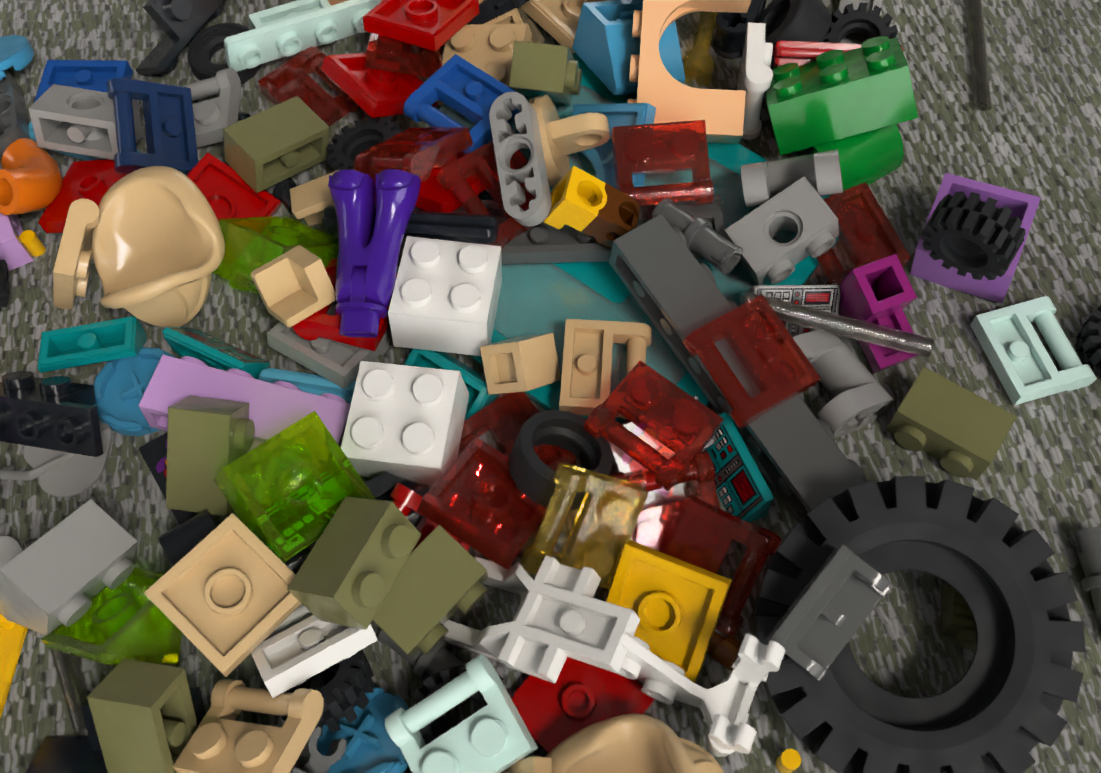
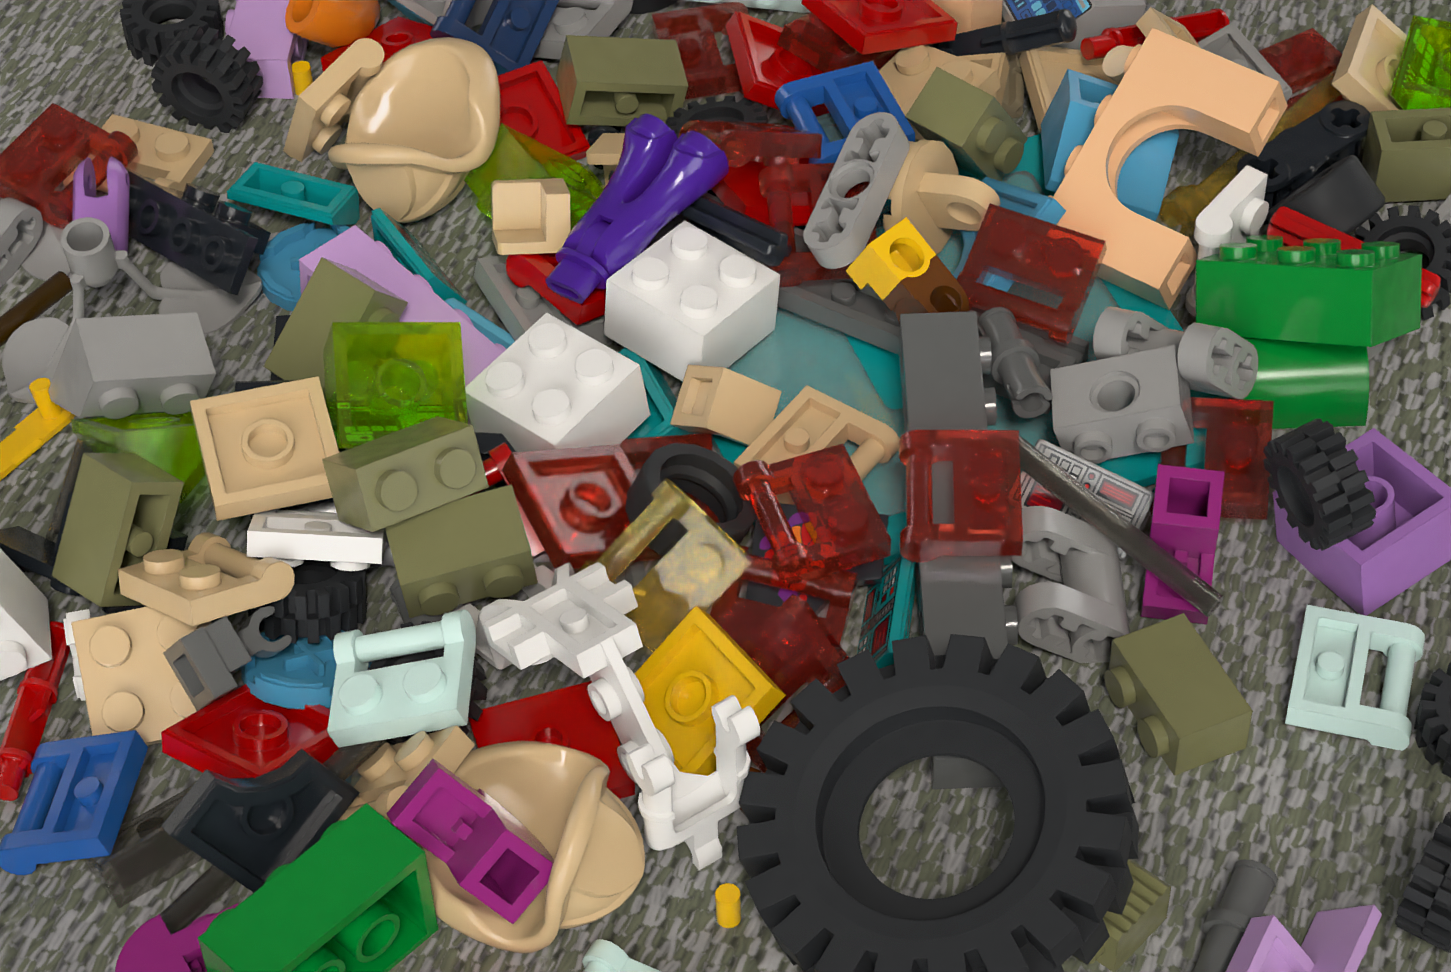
camera: 30 degrees right, 15 degrees down
dark grey hinge [766,545,891,681] -> none

